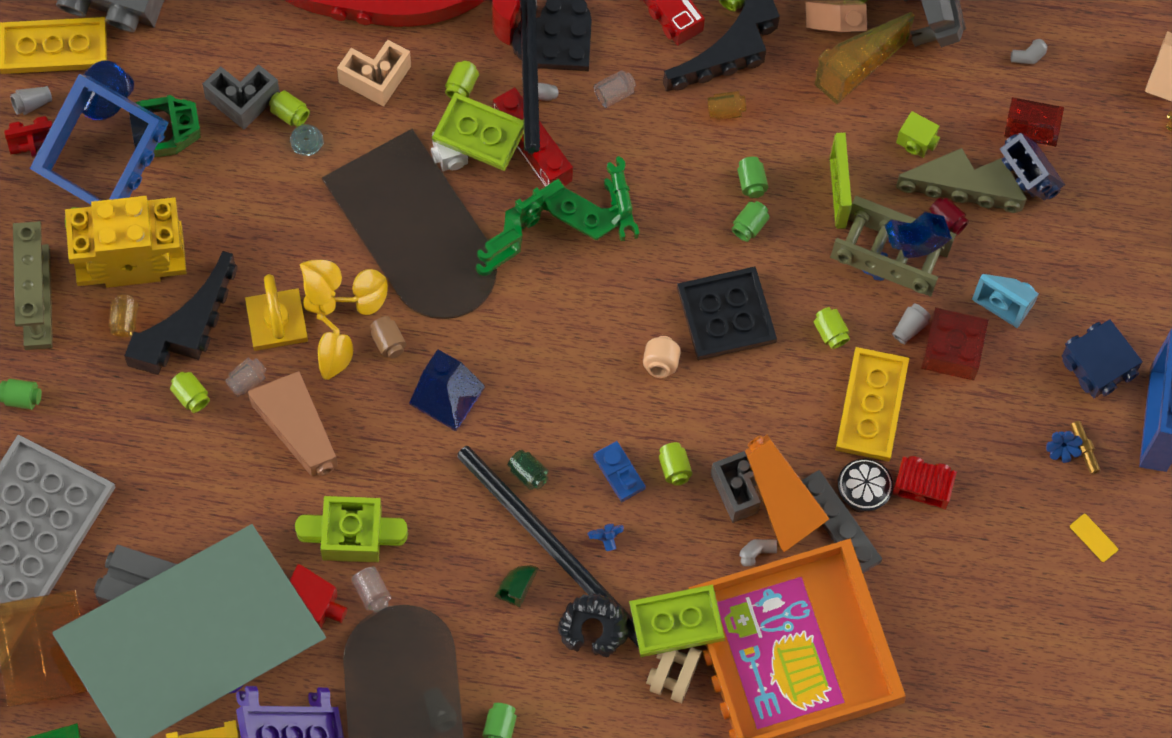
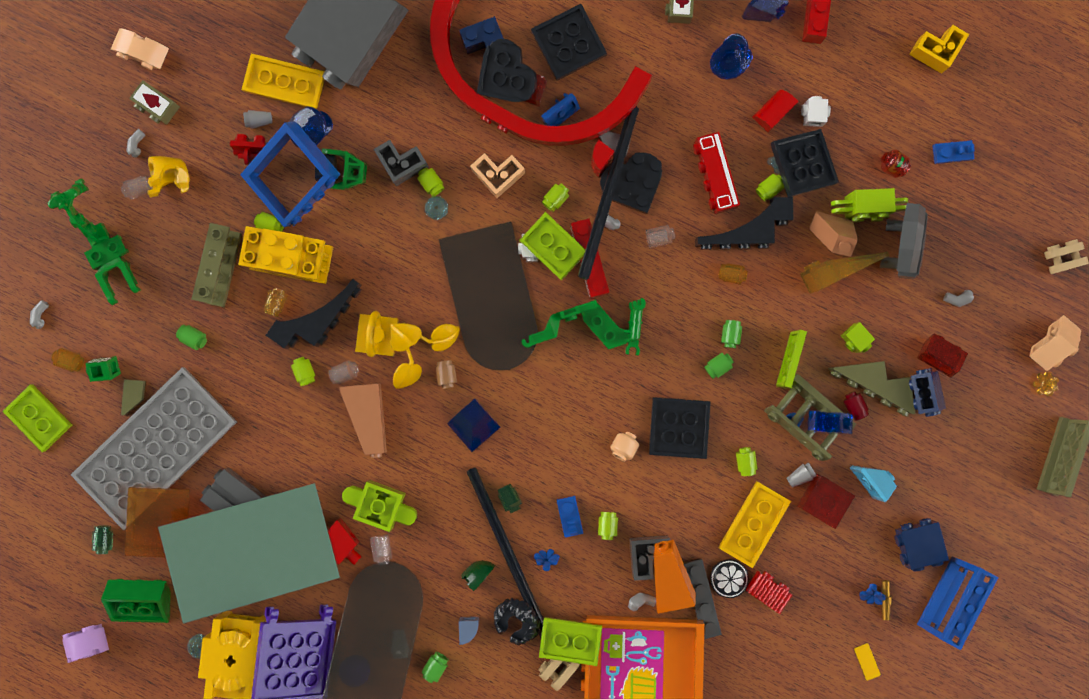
camera: 20 degrees right, 20 degrees up
none -> sand blue brick [459,616,479,645]

